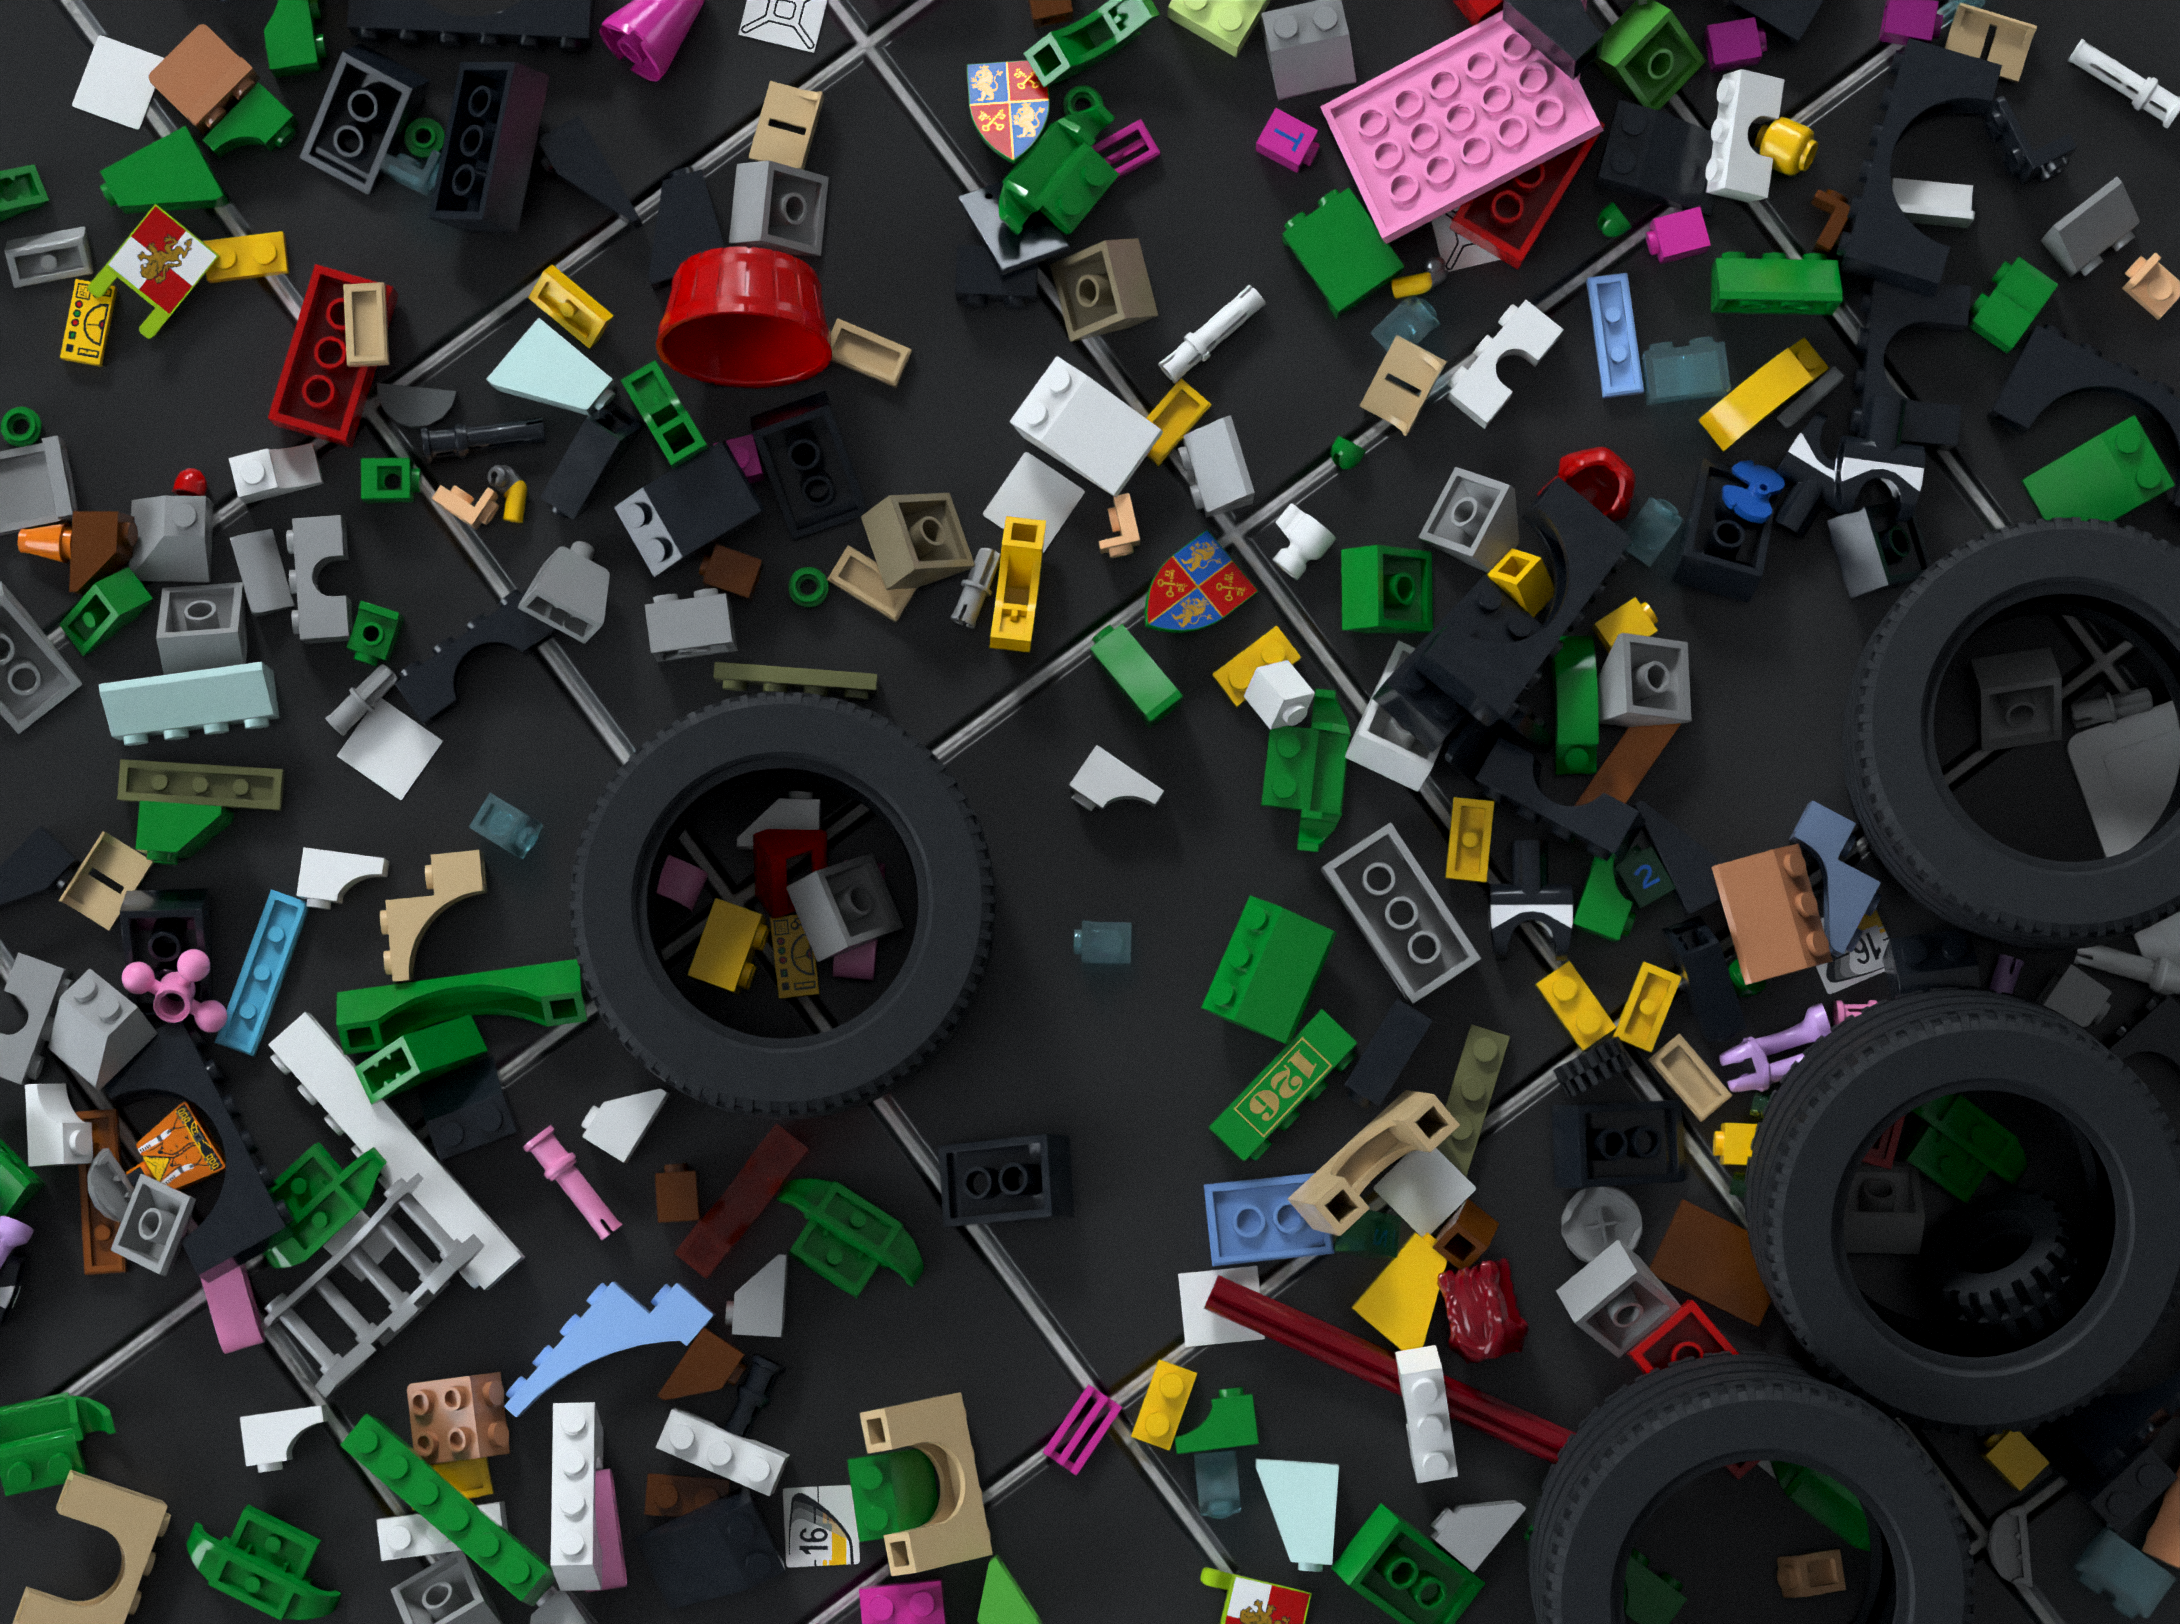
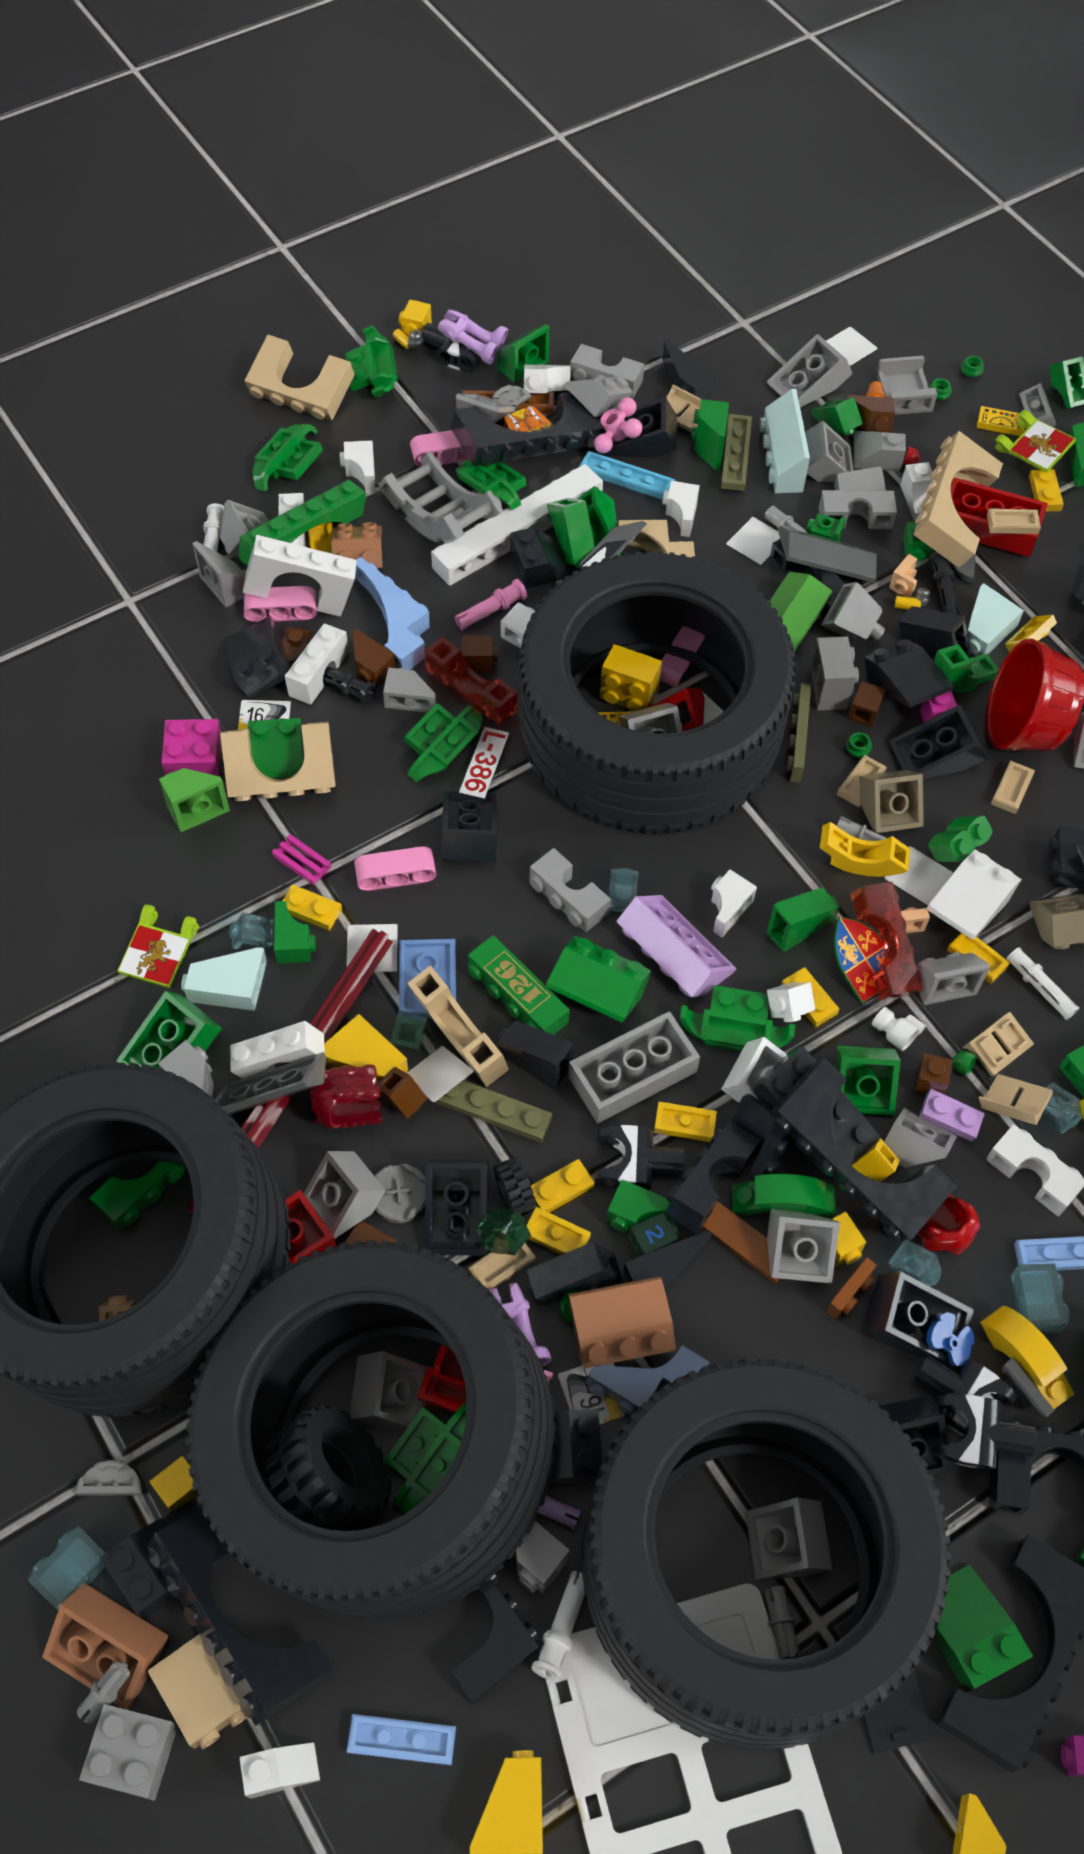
camera: 90 degrees right, 25 degrees down
none -> dark grey slope [215,1052,326,1115]
none -> bright pink beam [354,847,436,891]
none -> white sticker [459,727,509,798]
none -> clear green brick [475,1209,531,1256]
none -> light grey arch [529,848,611,932]
none -> dark grey sticker [580,521,647,567]
none -> lavender slope [616,895,736,997]
none -> bright green slope [770,572,833,653]
none -> dark grey slope [778,526,877,583]
none -> dark orange plate [826,1258,877,1320]
none -> clear red arch [851,881,922,1001]
none -> tan arch [913,431,1003,568]
none -> reddish brown brick [913,1053,953,1096]
none -> lavender plate [918,1089,984,1142]
none -> green brick [928,816,993,862]
none -> tan piece [963,1012,1034,1077]

